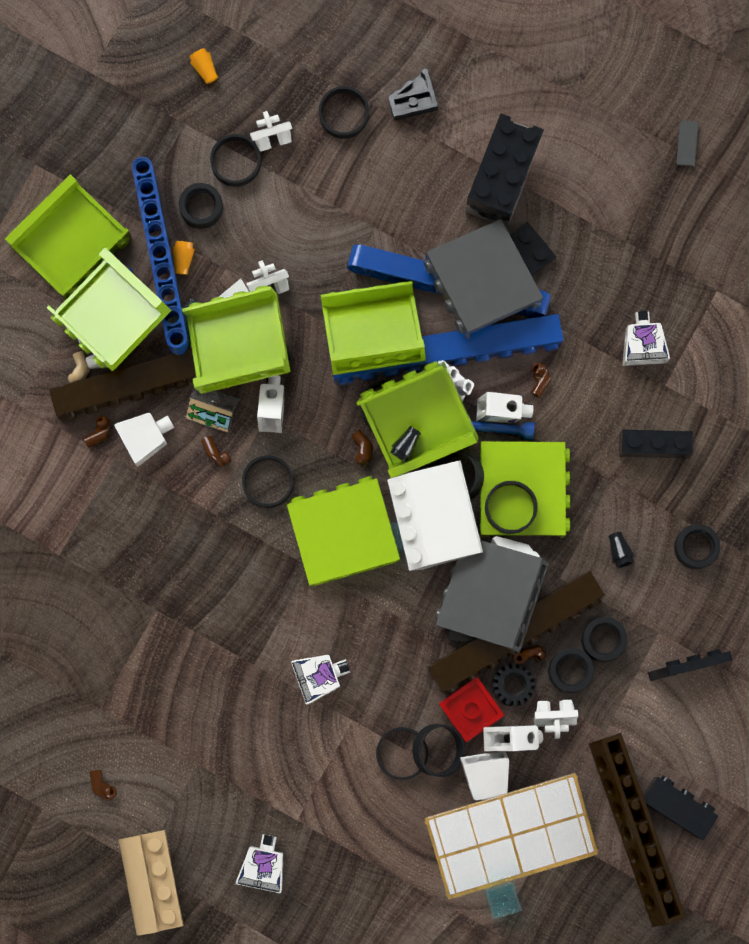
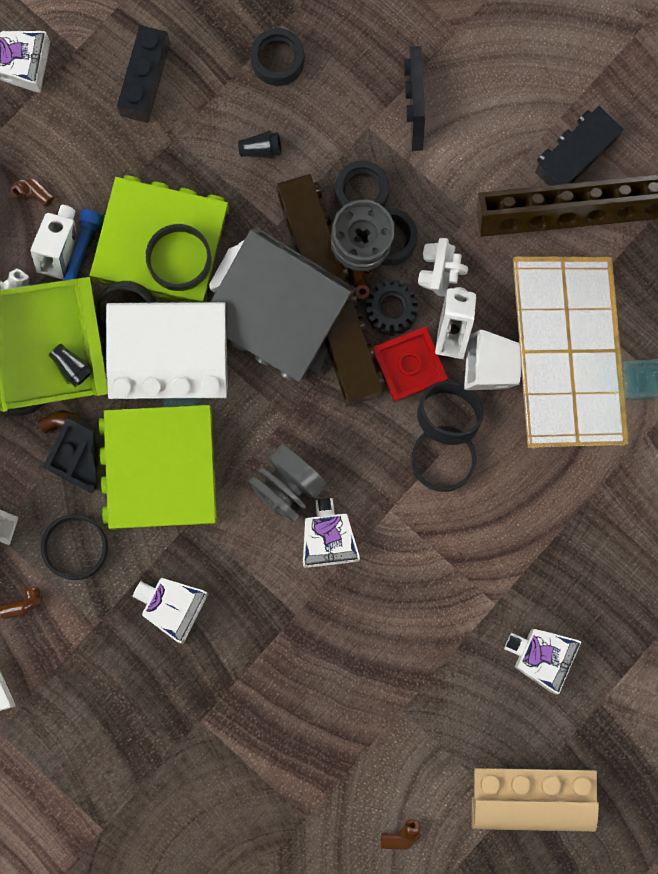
camera: 75 degrees left, 0 degrees up
none -> black wing [43,415,97,494]
none -> white torso [133,578,209,644]
none -> dark grey wheel [248,444,327,522]
none -> dark grey wheel [331,200,394,272]

